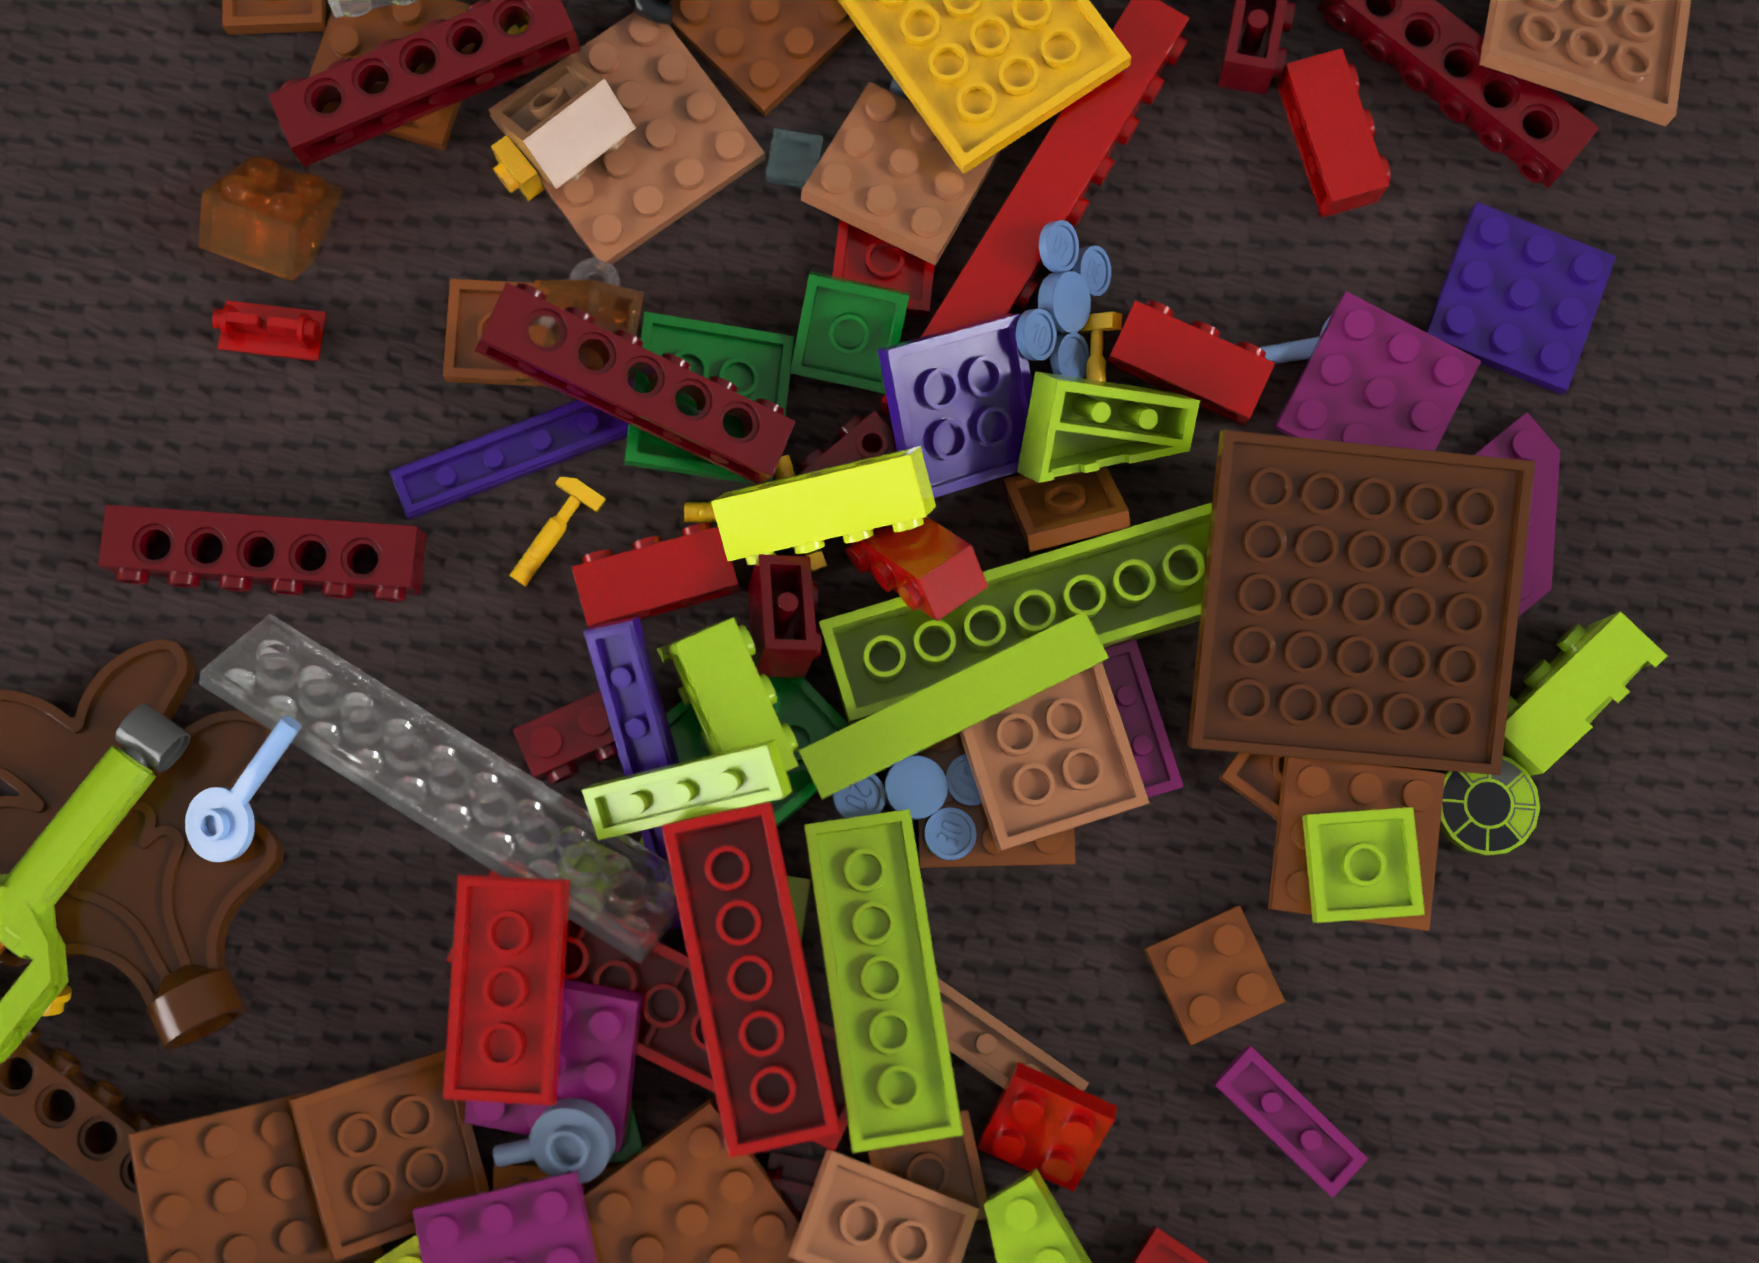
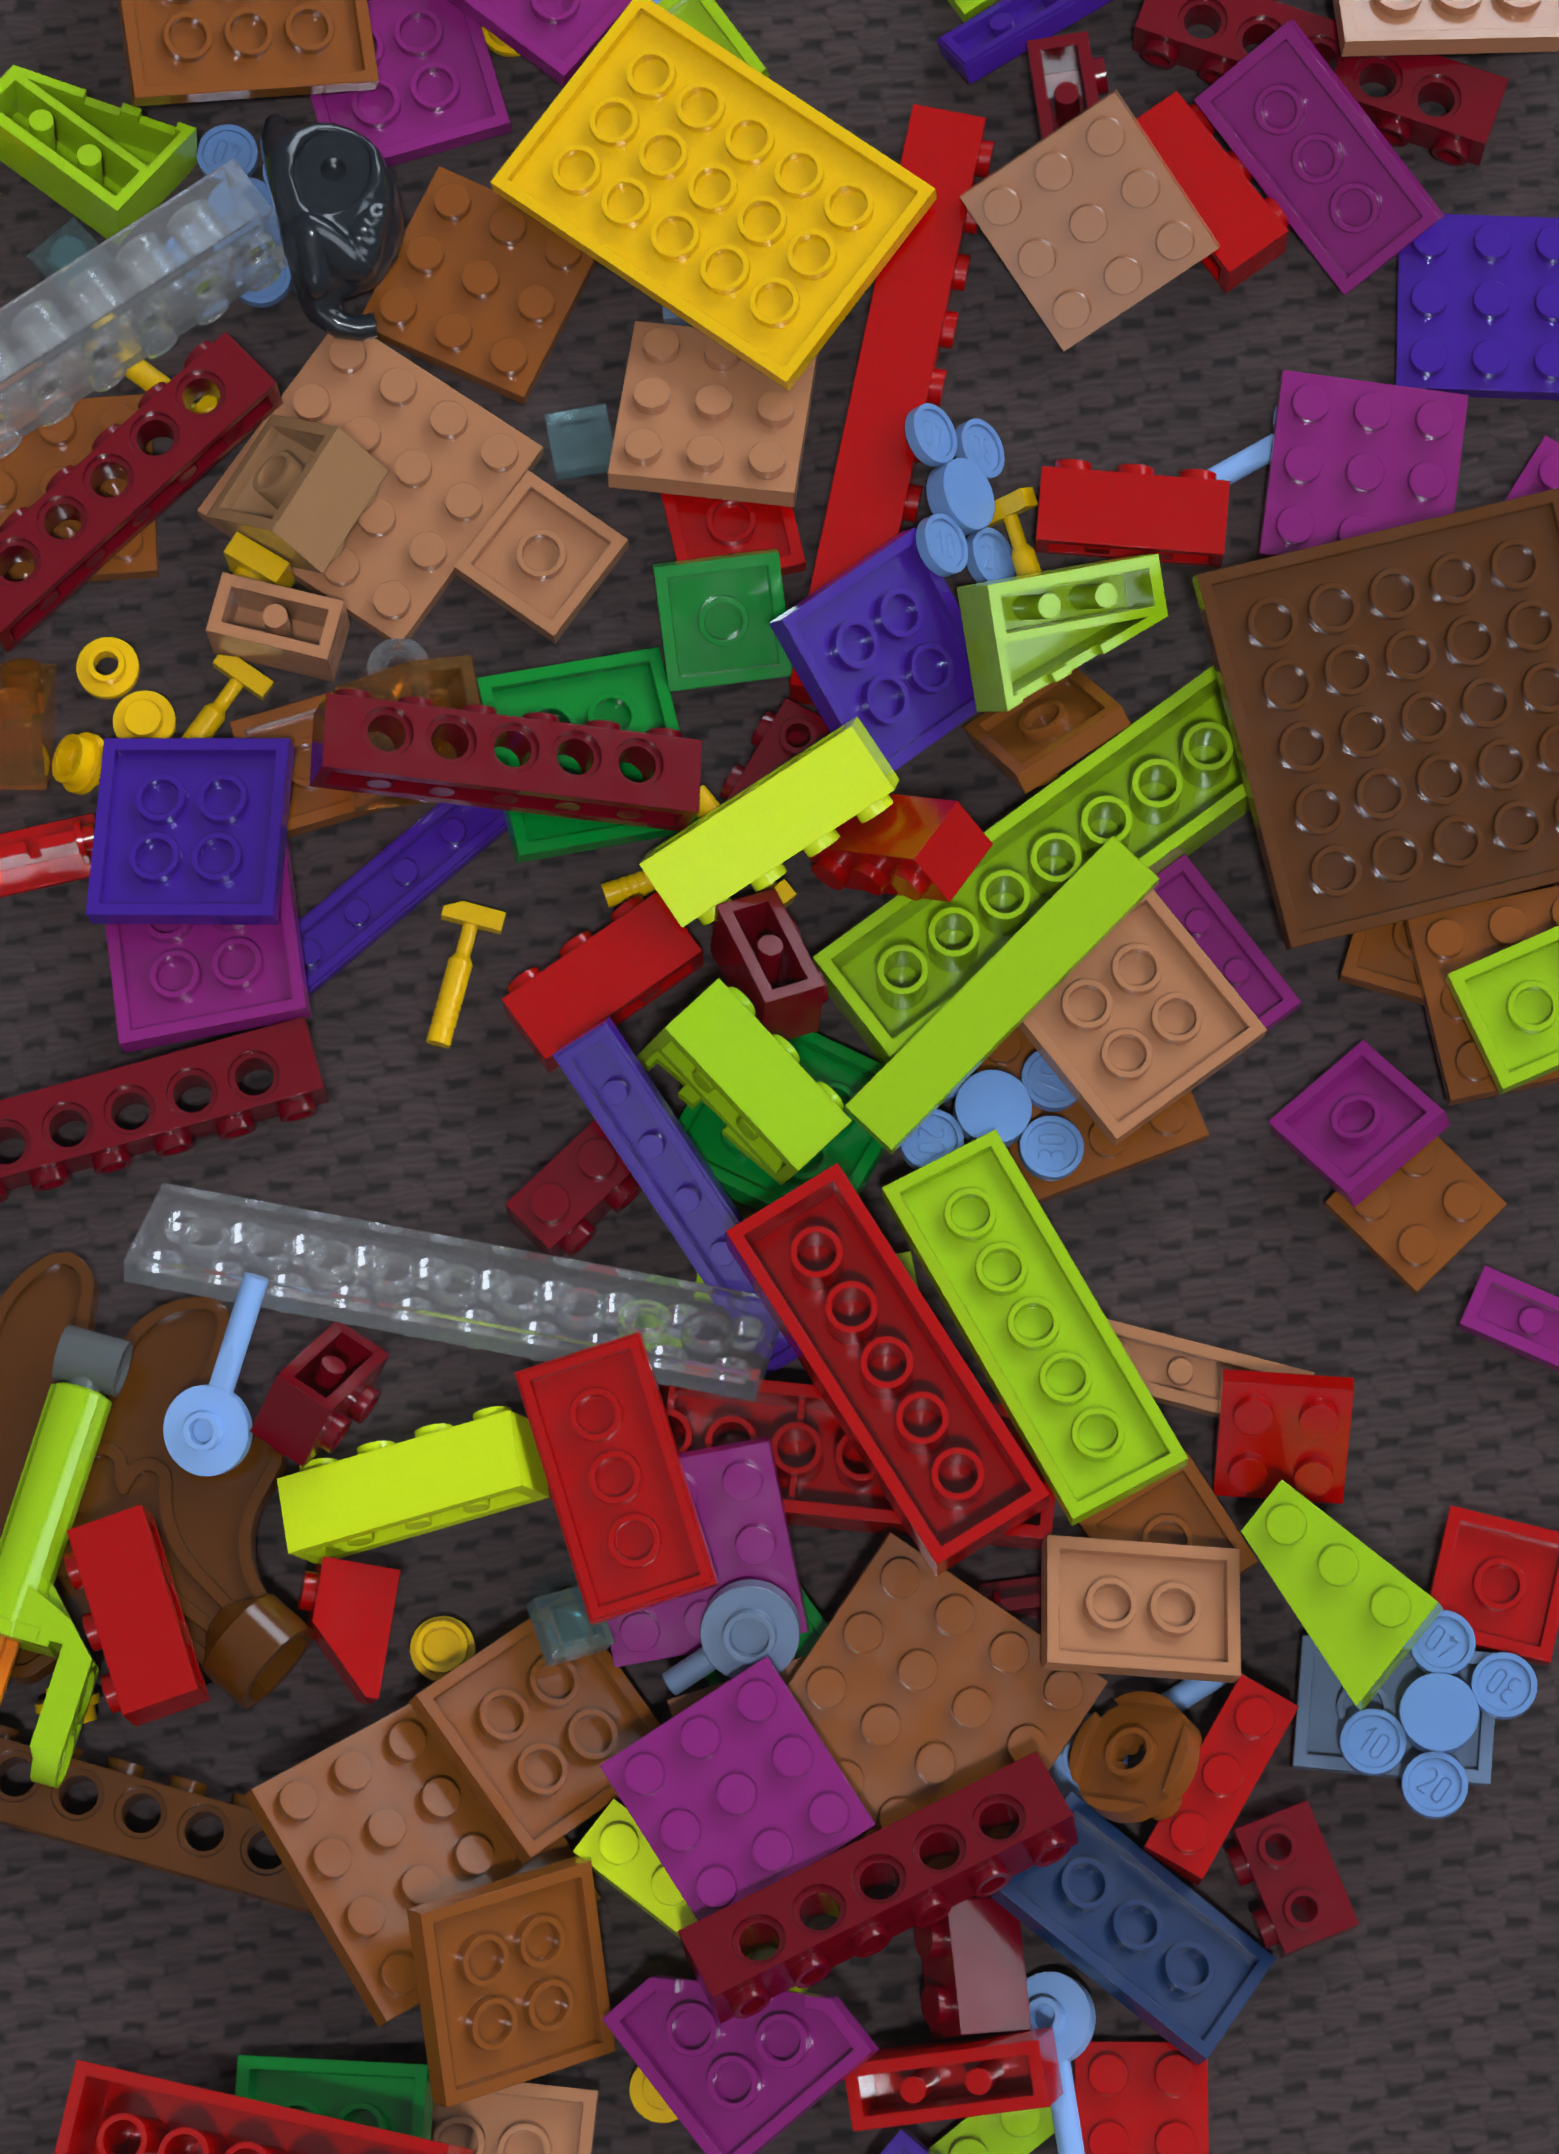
camera: 10 degrees left, 5 degrees down
lime plate [582,739,792,840] -> none
none -> yellow plate [52,732,104,795]
none -> red brick [63,1505,211,1727]
none -> yellow plate [76,637,140,700]
none -> dark purple plate [85,738,295,925]
none -> magenta plate [105,839,311,1053]
none -> yellow plate [113,690,176,738]
none -> yellow piece [181,655,274,738]
none -> nougat brick [205,572,351,682]
none -> dark red brick [250,1319,390,1467]
none -> neon yellow brick [277,1406,550,1564]
none -> red slope [297,1556,401,1705]
none -> yellow plate [410,1616,476,1681]
none -> nougat plate [453,470,629,643]
none -> clear light blue plate [526,1586,615,1667]
none -> nougat plate [960,89,1220,352]
none -> magenta plate [1194,20,1445,295]
none -> magenta plate [1268,1040,1451,1208]

